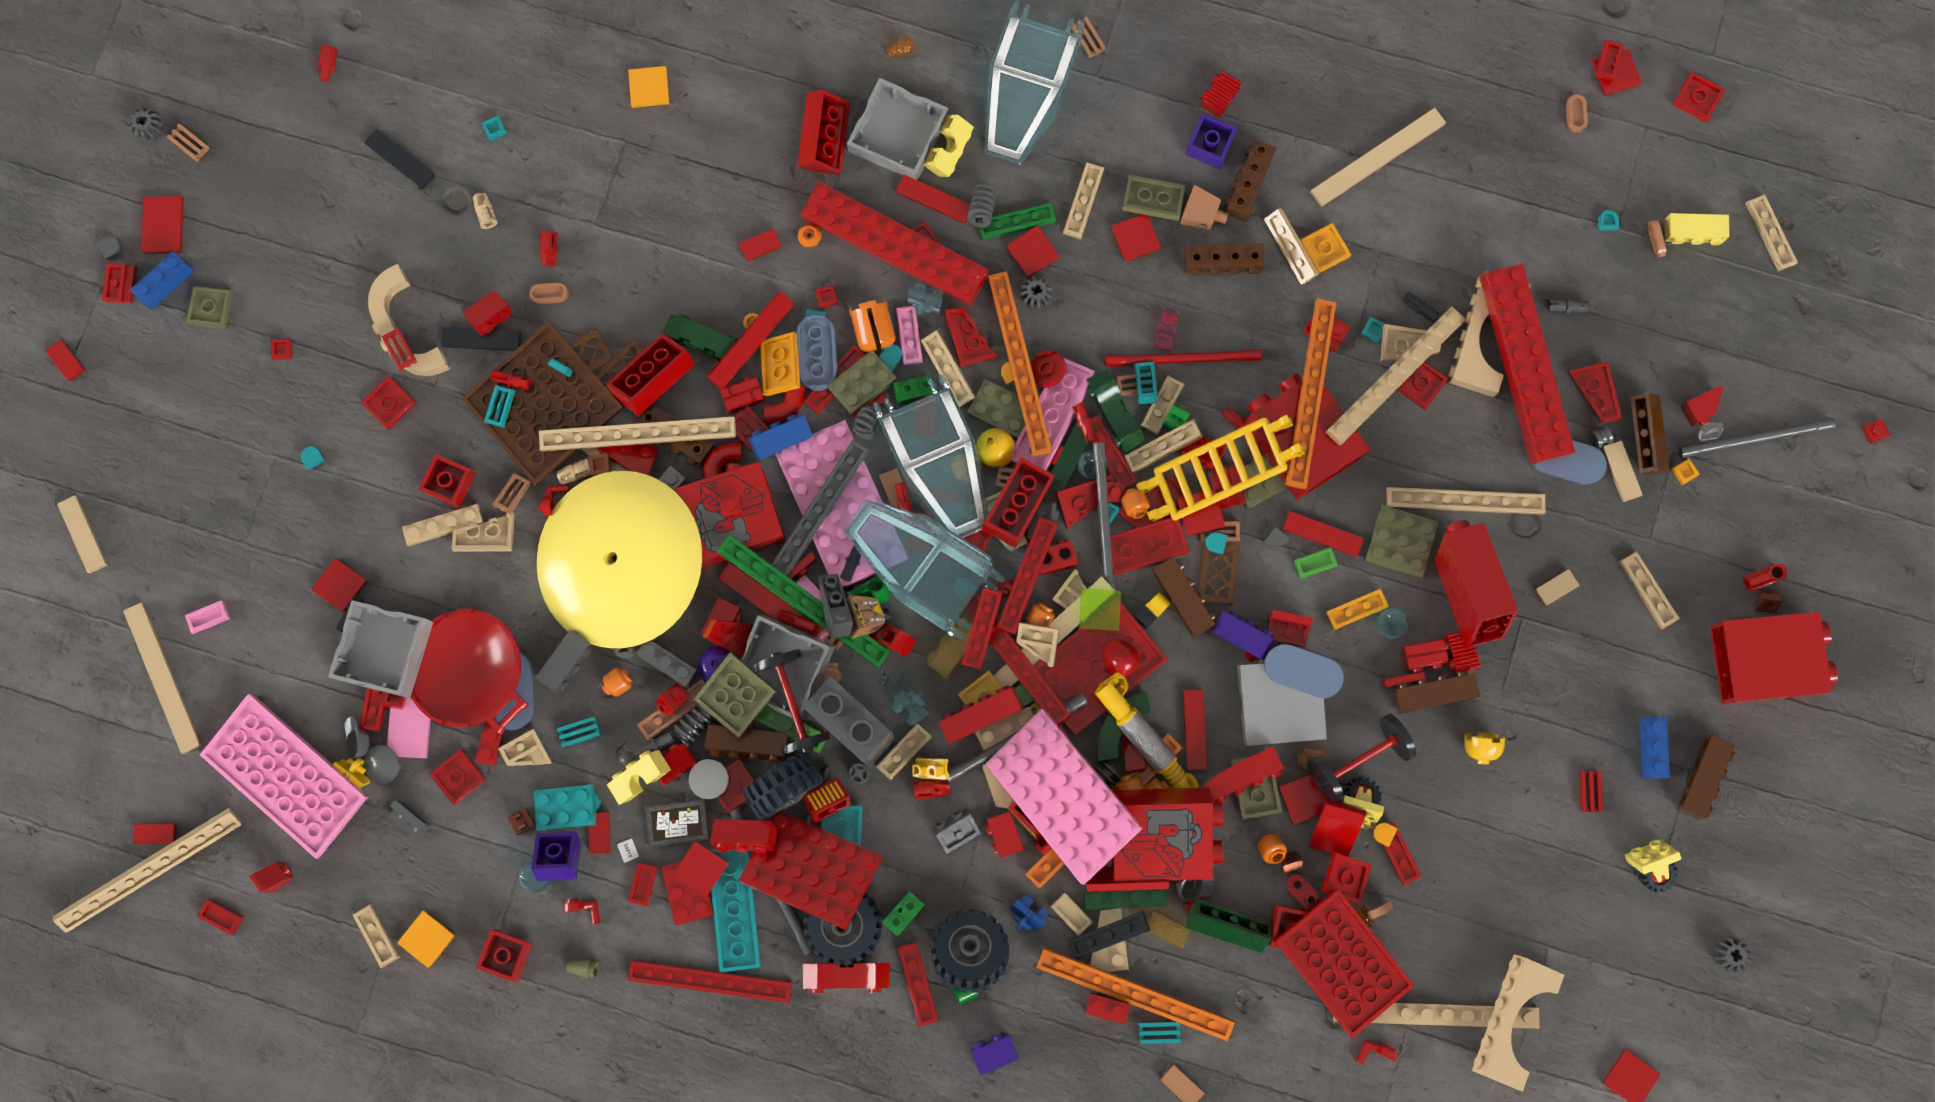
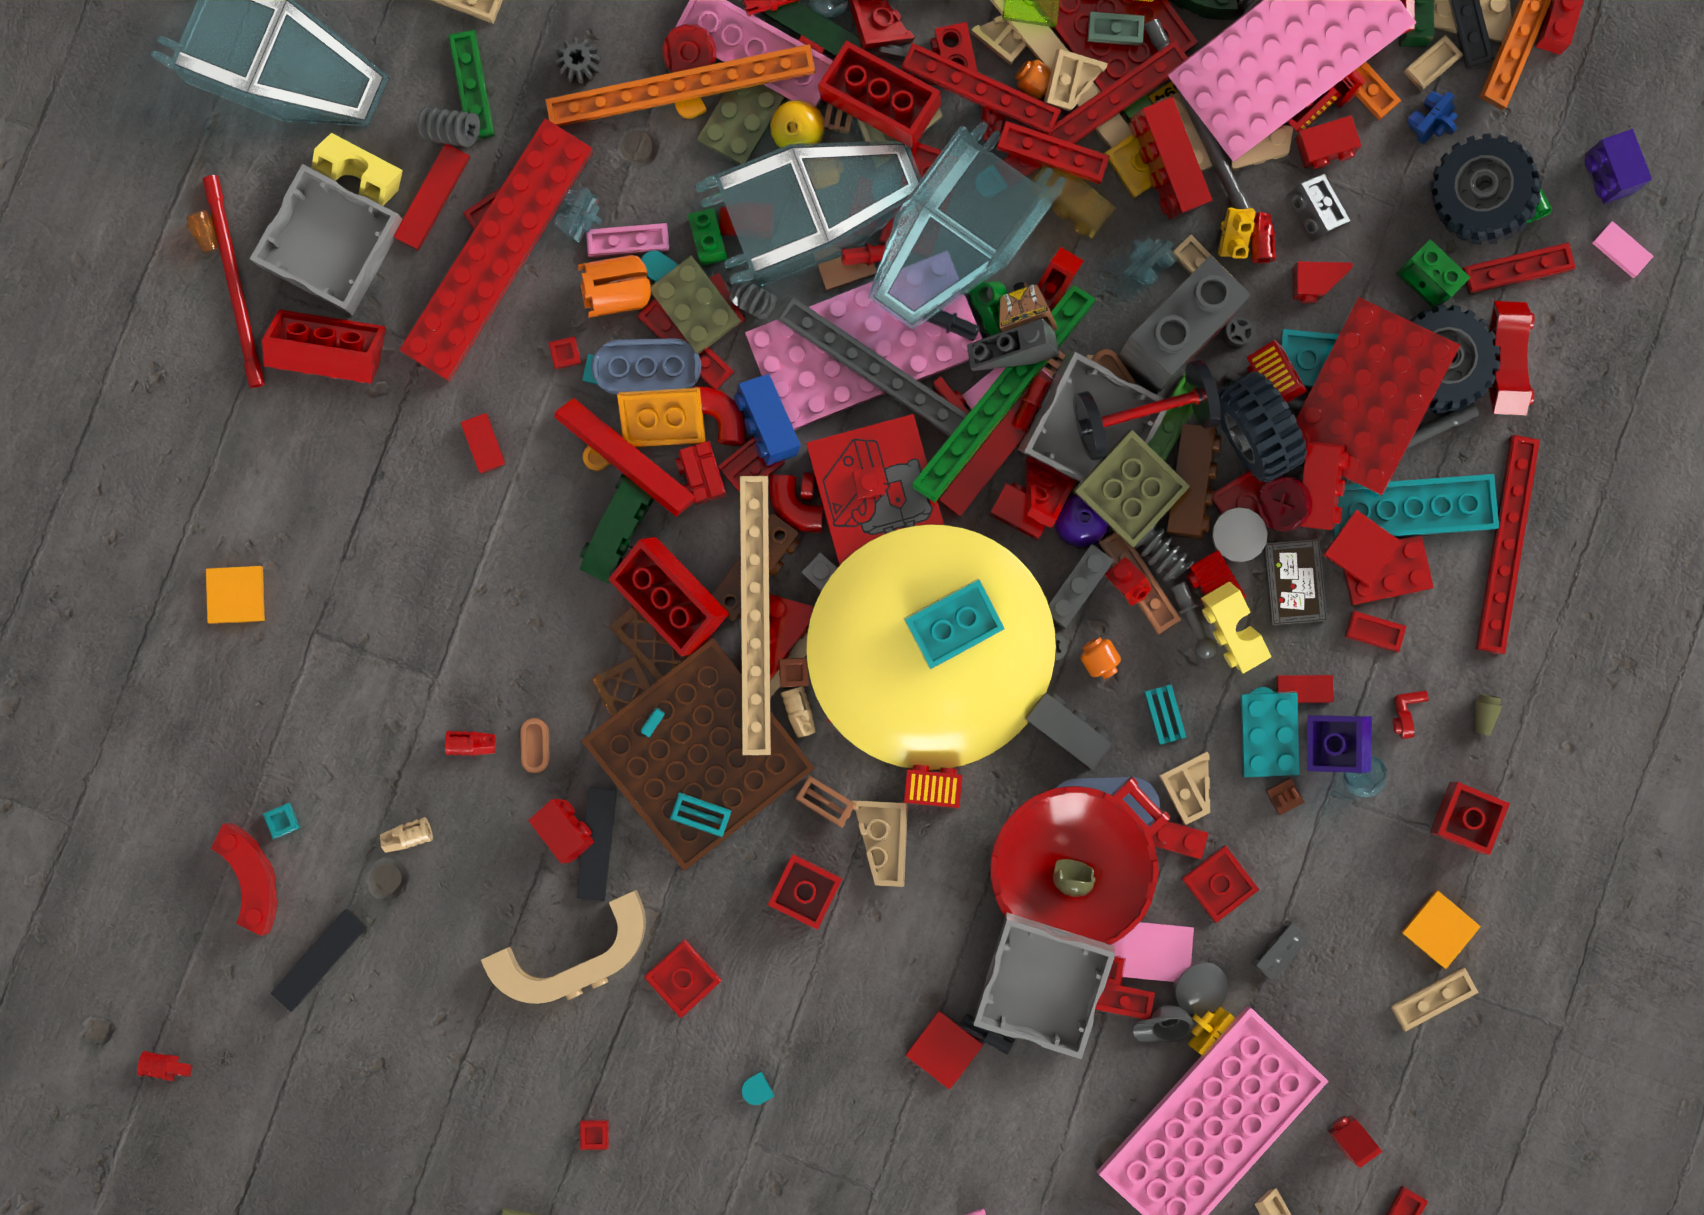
camera: 90 degrees left, 5 degrees up
red tile [381,328,417,371] -> none
tan plate [402,504,484,546] -> none
red axle [491,370,531,390] -> none
red plate [539,485,570,516] -> none
white sticker [617,838,639,863] -> none
orange plate [797,224,822,248] -> none
tan plate [921,330,975,407] -> none
red wing [944,307,997,367] -> none
red tile [1006,225,1060,278] -> none
none -> red piece [202,175,265,388]
none -> red brick [211,823,278,936]
none -> teal plate [903,579,1005,669]
none -> red brick [903,765,963,808]
none -> olive hair [1053,859,1095,897]
none -> sand green plate [1087,12,1145,46]
none -> dark red tile [1257,476,1311,532]
none -> red slope [1293,261,1353,304]
none -> bright pink tile [1592,221,1654,278]

